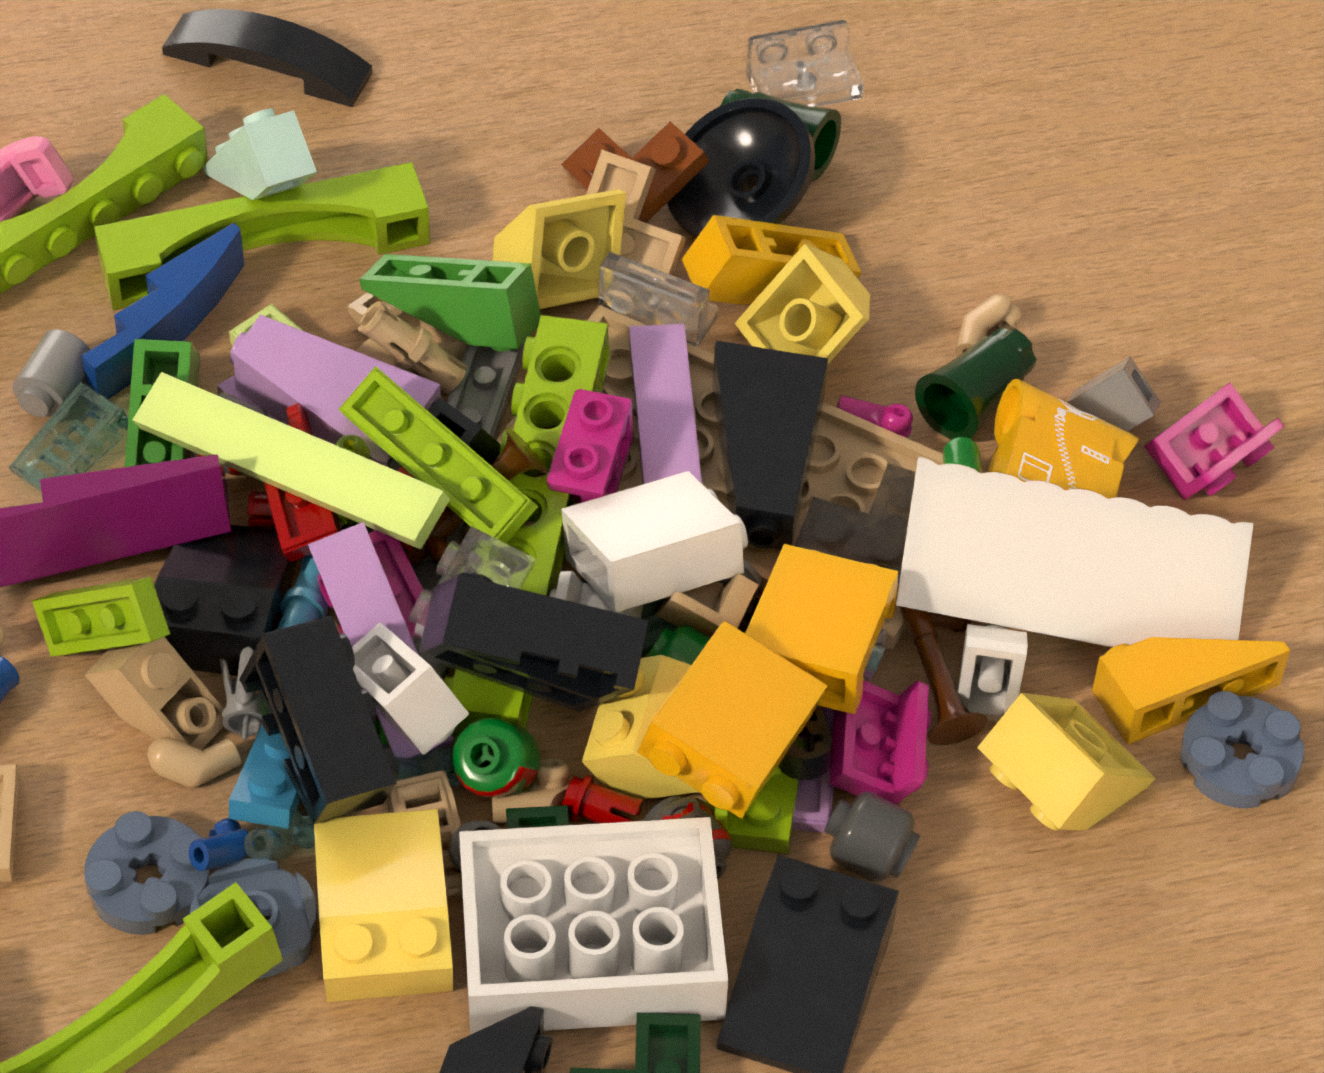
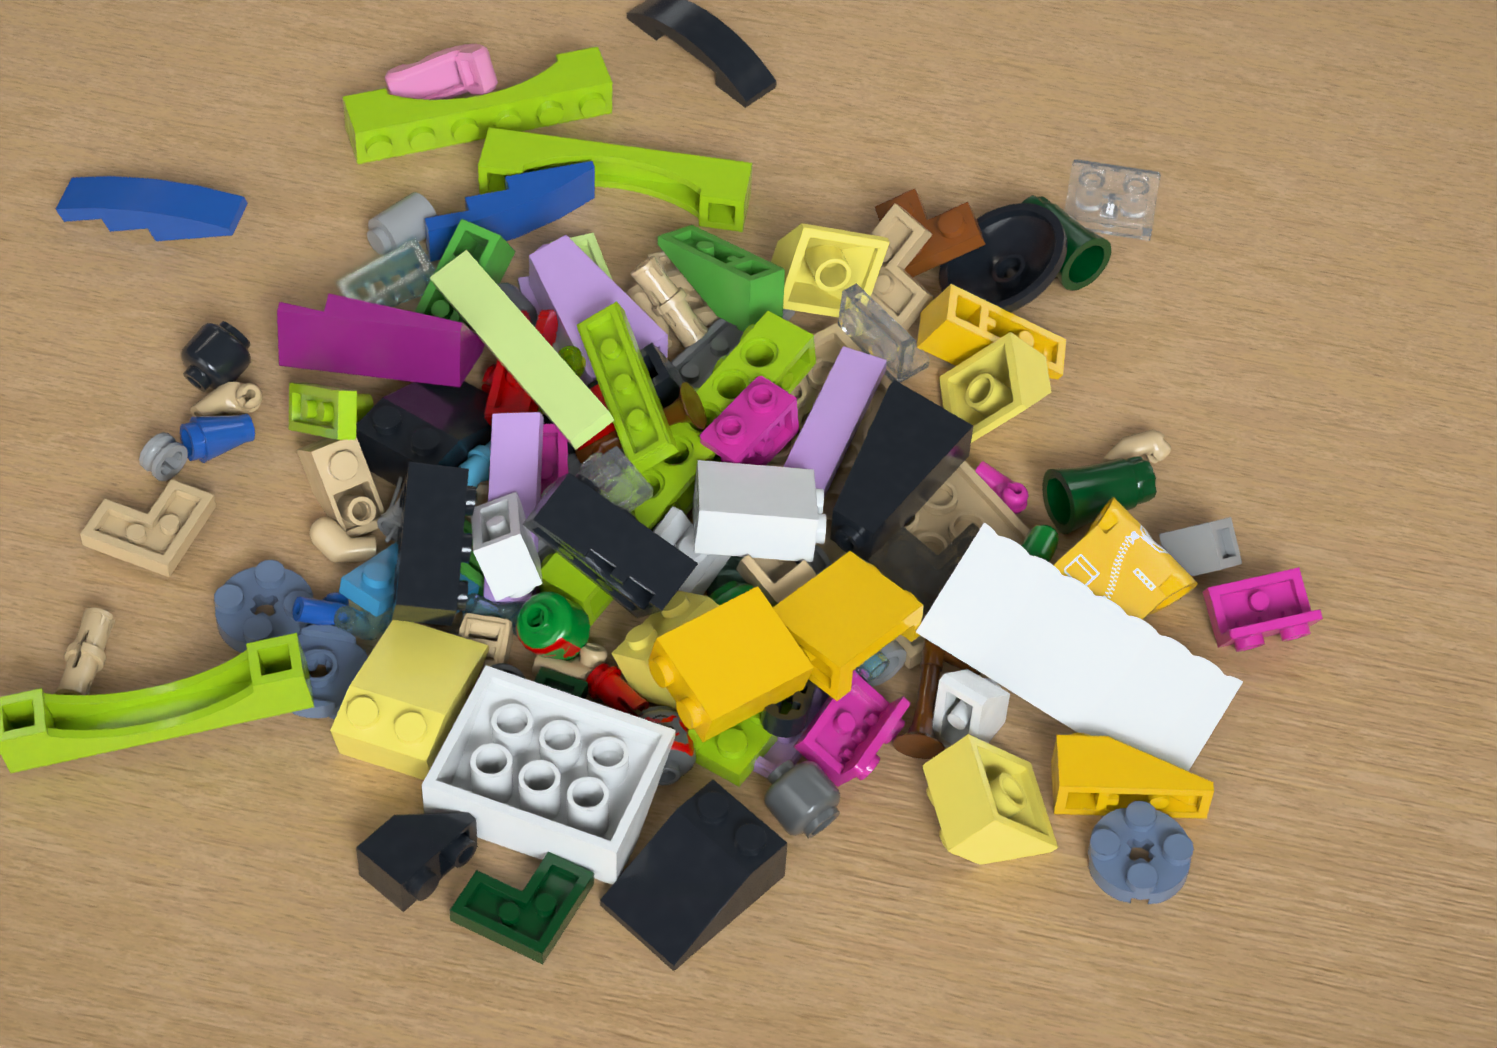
camera: 25 degrees right, 0 degrees up
light aqua slope [203,108,317,200] -> none

